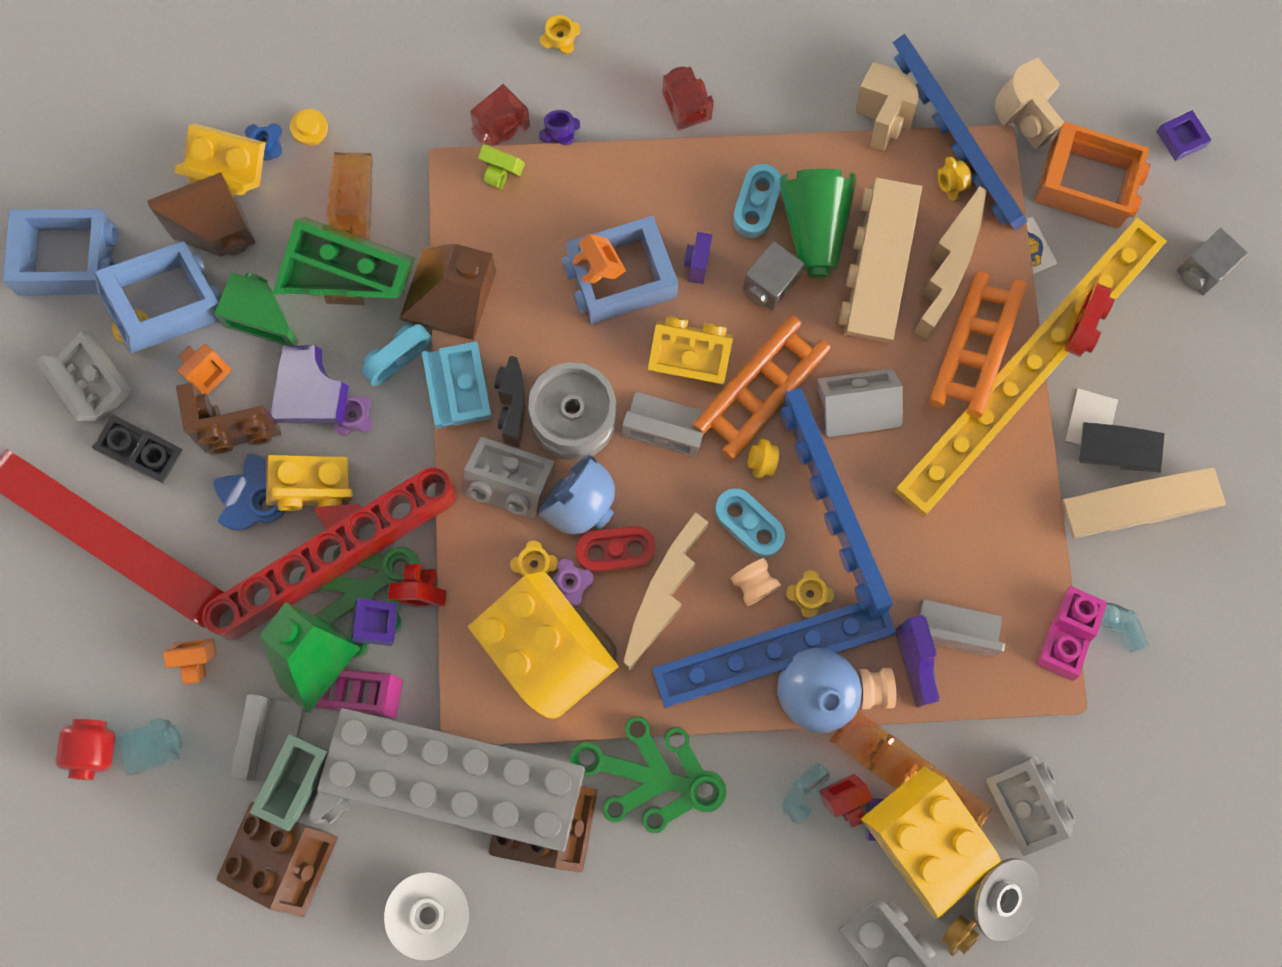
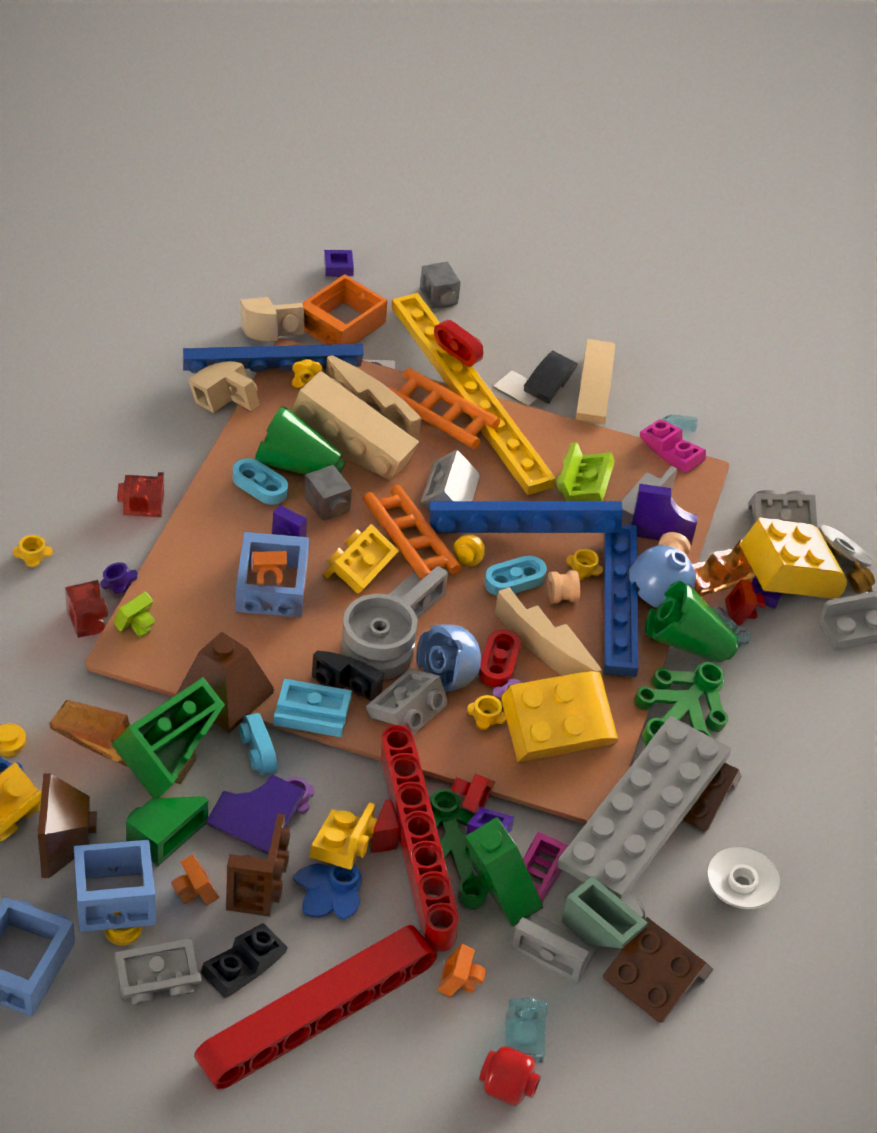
camera: 70 degrees left, 30 degrees down
none -> lime bracket [557,442,615,501]
none -> green cone [645,581,738,662]

